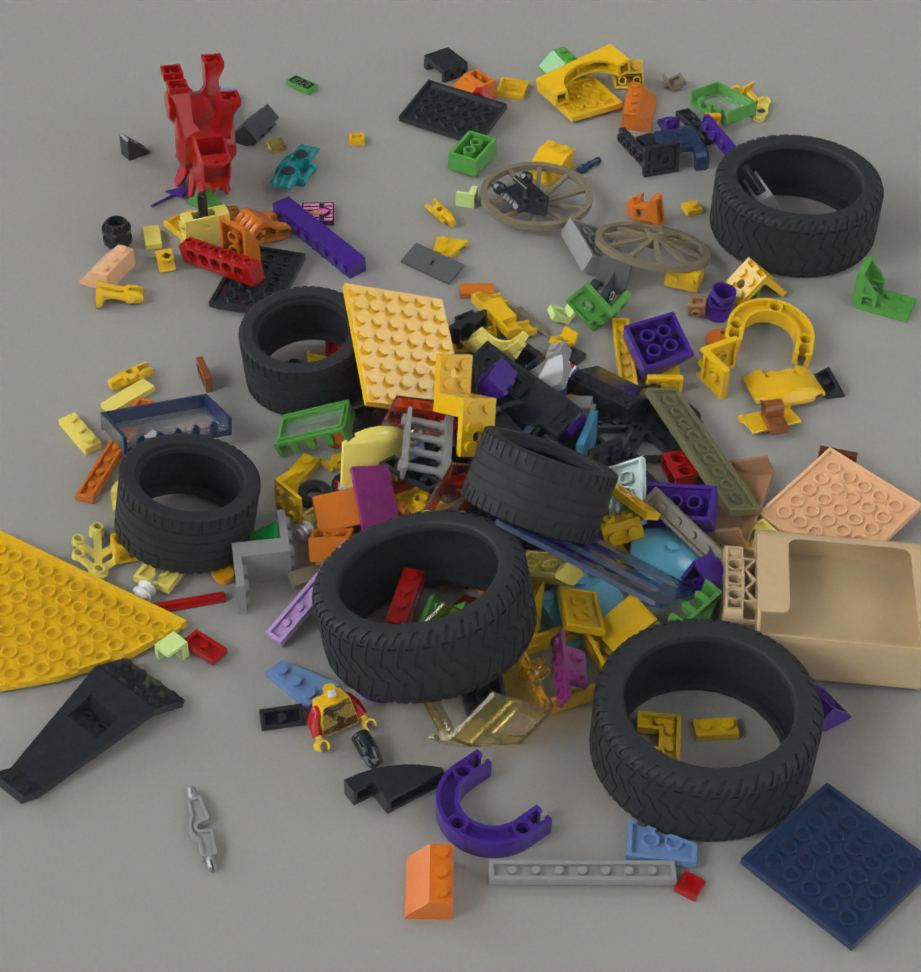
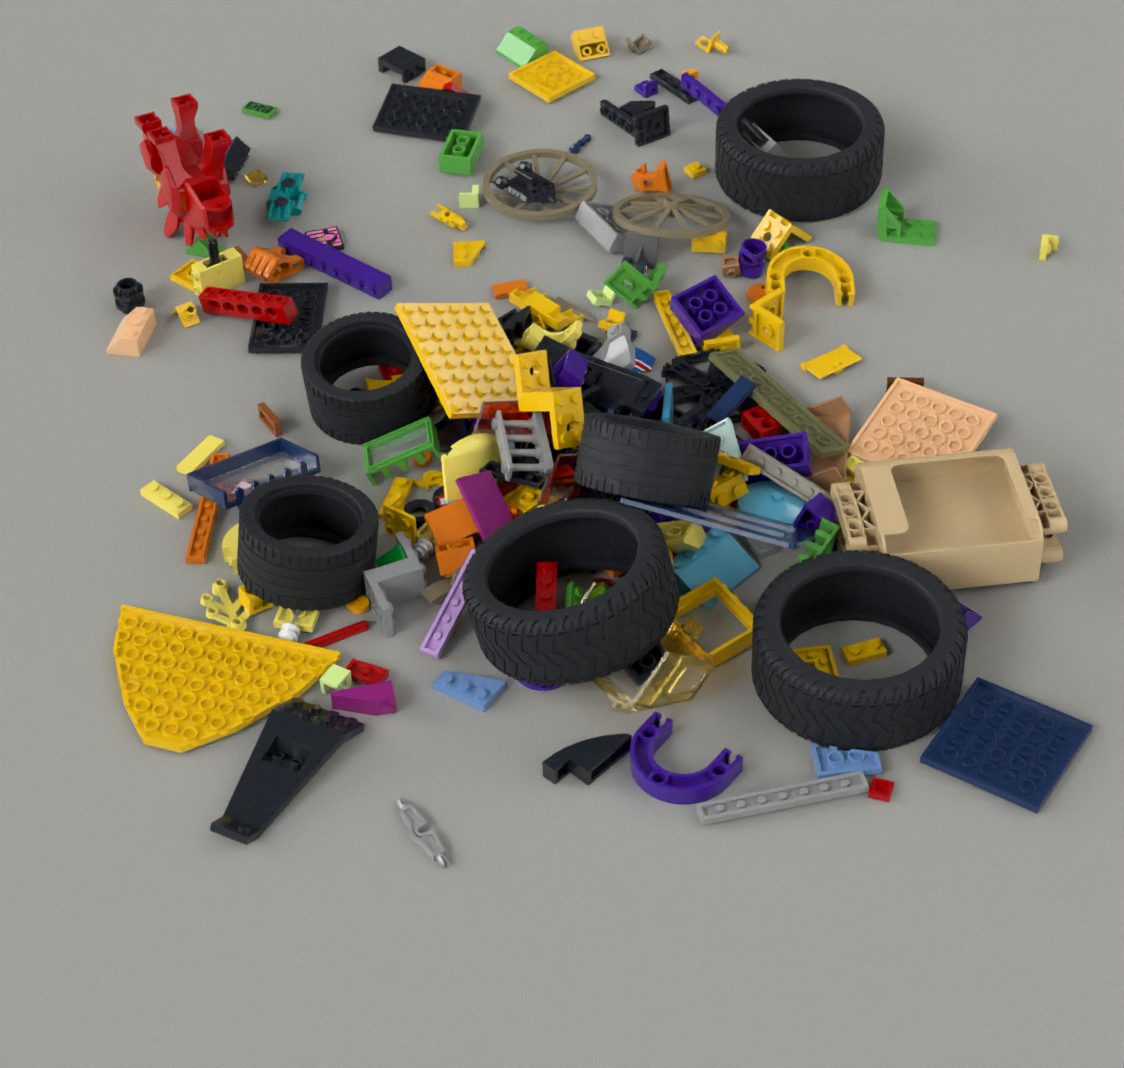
camera: 10 degrees left, 0 degrees up
yellow piece [95,281,145,308] -> none
yellow hinge [108,361,155,391] -> none
black slope [119,133,150,161] -> none
light yellow tile [143,225,163,250] -> none
dark purple piece [151,186,188,208] -> none
orange slope [219,216,261,261] -> none
black slope [259,703,305,731] -> none
torso [307,683,377,753] -> none
yellow tile [349,133,365,146] -> none
black hinge [351,729,383,769] -> none
dark grey piece [401,243,464,285] -> none
orange slope [405,844,453,920] -> none
yellow tile [495,77,530,101] -> none
yellow slope [528,140,575,187] -> none
yellow arch [536,44,631,107] -> none
magenta bracket [550,630,589,708] -> none
yellow tile [556,585,606,637] -> none
black slope [567,366,651,426] -> none
yellow slope [592,595,658,659] -> none
orange slope [621,82,657,132] -> none
dark blue piece [653,125,710,171] -> none
bright green window [690,81,757,126] -> none
yellow slope [742,365,825,406] -> none
light yellow piece [752,96,771,123] -> none
dark orange plate [760,399,789,435] -> none
black slope [814,366,845,399] -> none
none -> magenta slope [330,681,397,716]
none -> dark blue tile [706,375,756,423]

